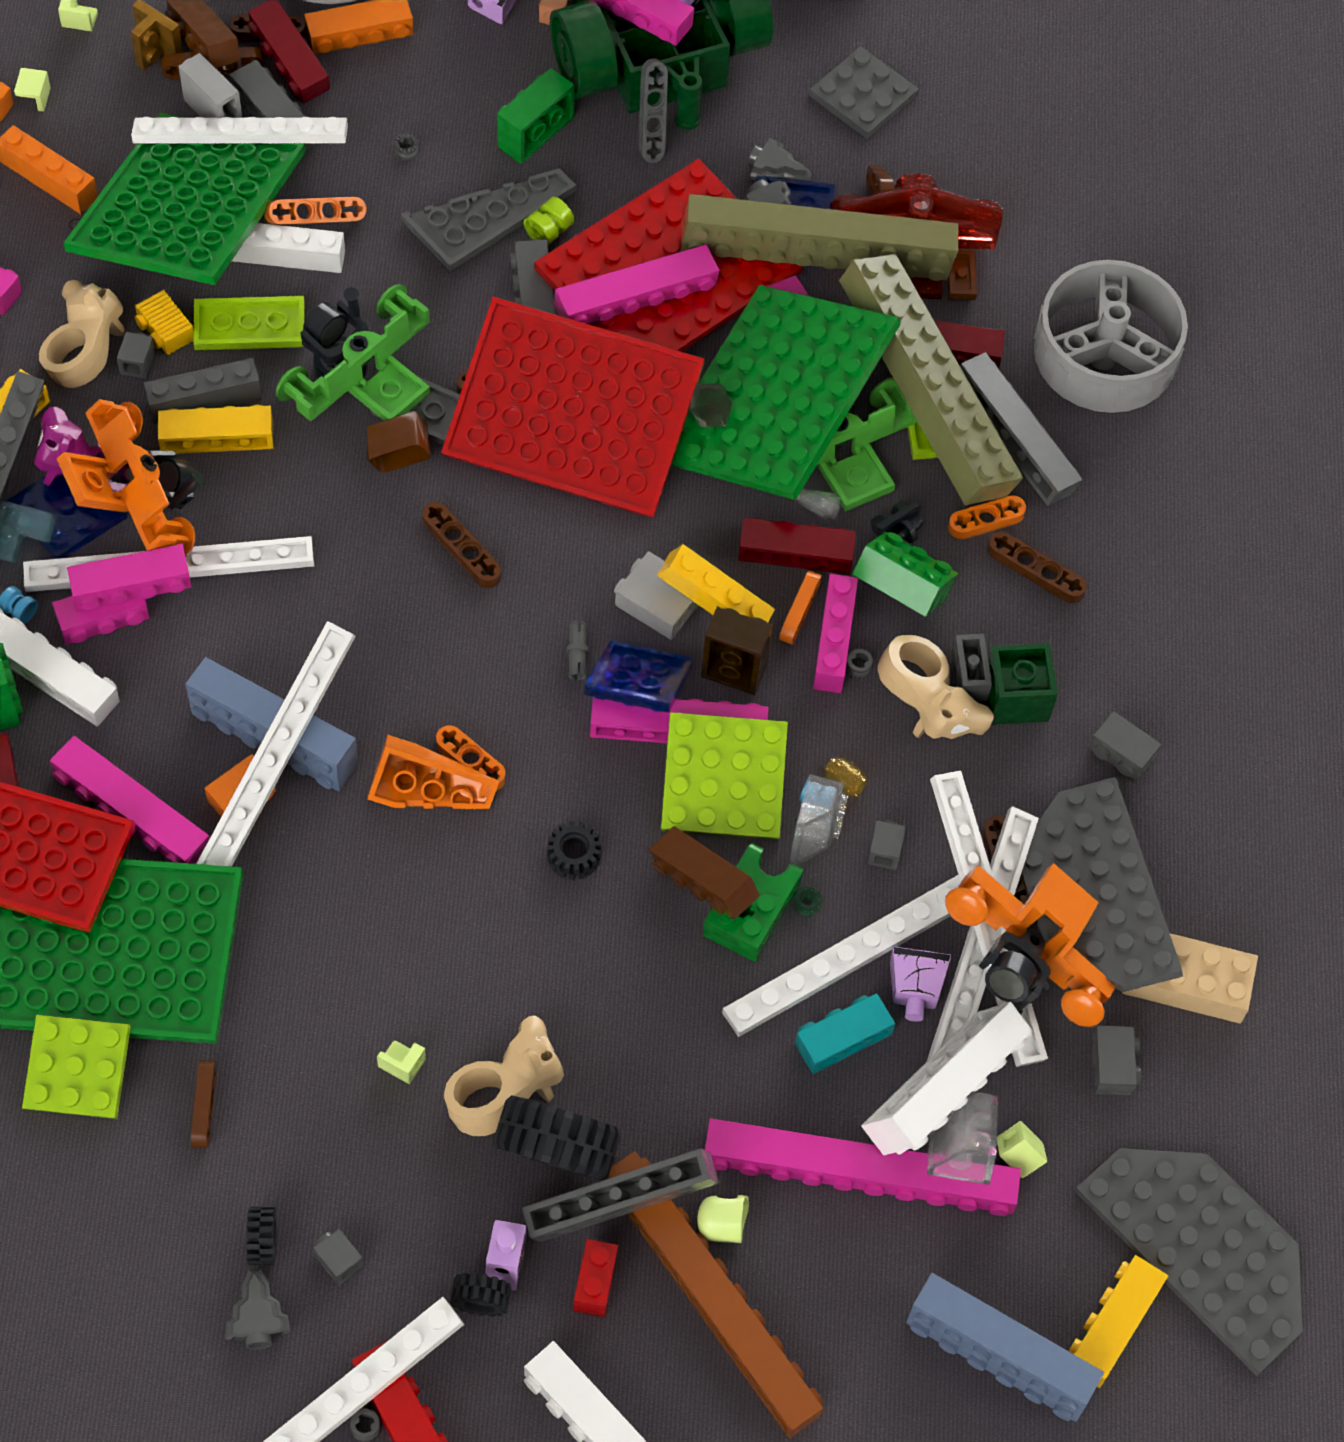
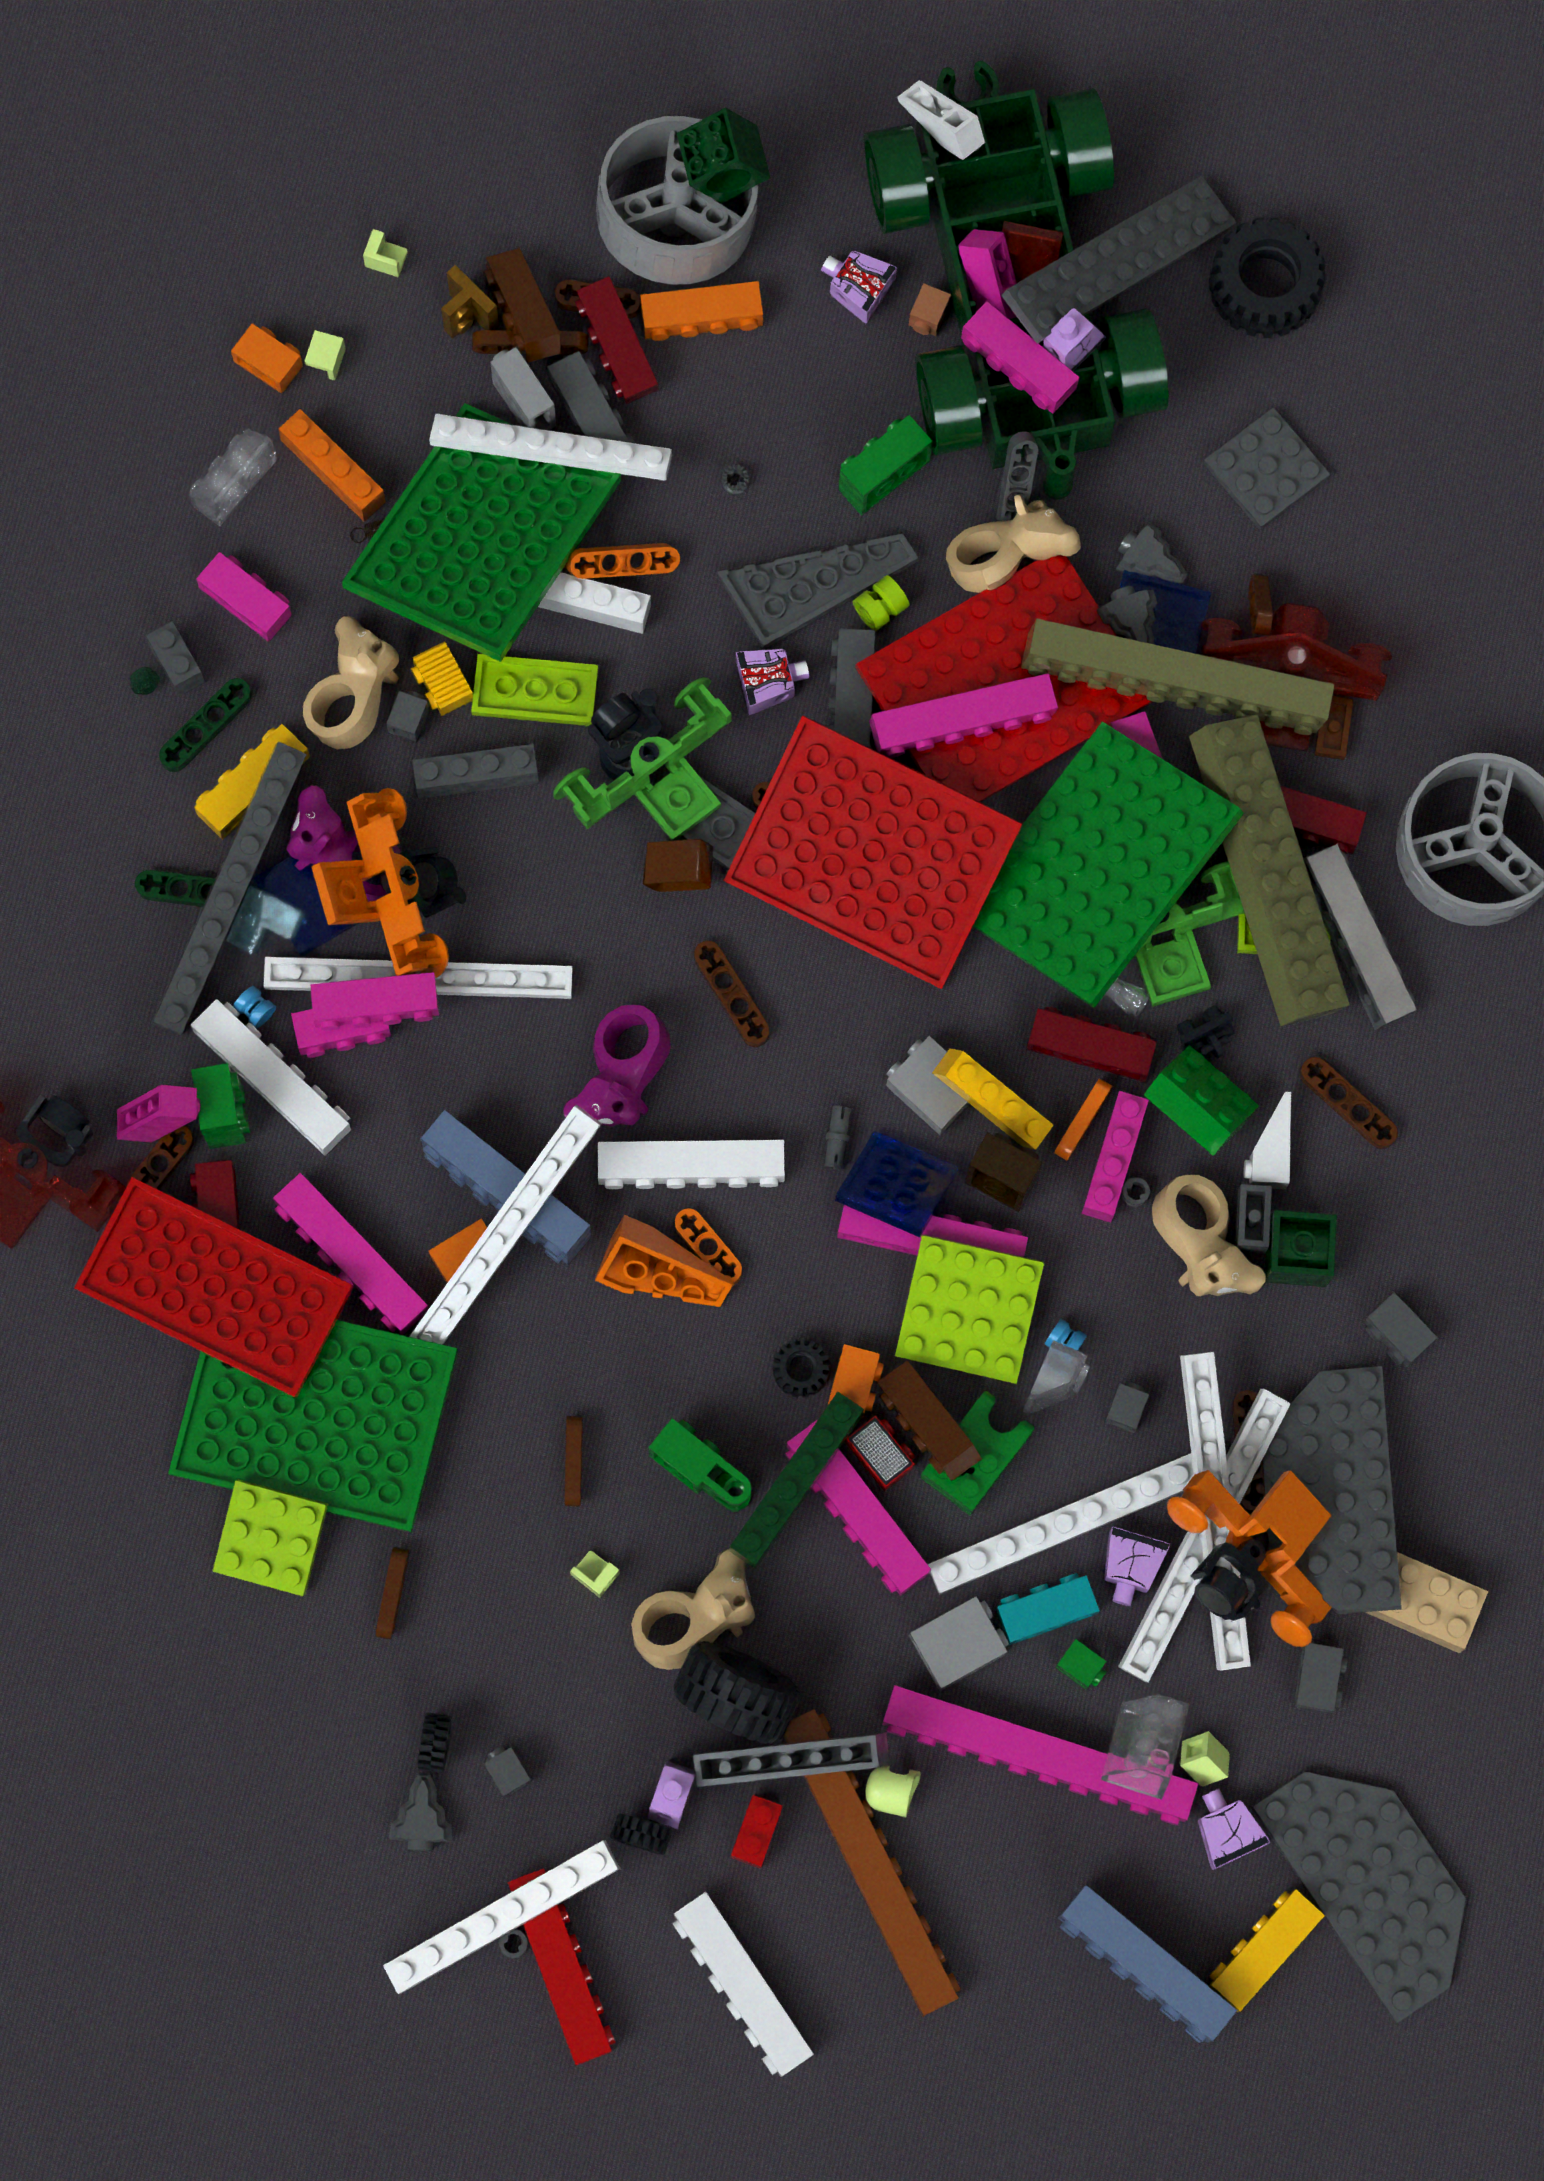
camera: 10 degrees right, 15 degrees up
yellow brick [158,405,274,454] -> none
clear smoke panel [690,384,732,427] -> none
clear green plate [792,886,822,916] -> none
clear yellow brick [824,756,869,798] -> none
white brick [861,1001,1032,1155] -> none
orange beam [948,496,1026,540] -> none
none -> magenta animal [563,1005,671,1127]
none -> reddish brown beam [565,1416,583,1507]
none -> white brick [598,1140,785,1189]
none -> green brick [648,1418,752,1512]
none -> dark green brick [730,1392,864,1569]
none -> torso [736,649,809,715]
none -> dark pink brick [785,1420,931,1596]
none -> orange brick [828,1344,884,1418]
none -> brick [845,1415,915,1492]
none -> light grey brick [909,1596,1009,1691]
none -> tan animal [946,494,1081,593]
none -> green brick [1055,1639,1107,1690]
none -> lavender torso [1198,1789,1270,1870]
none -> white slope [1244,1092,1291,1189]

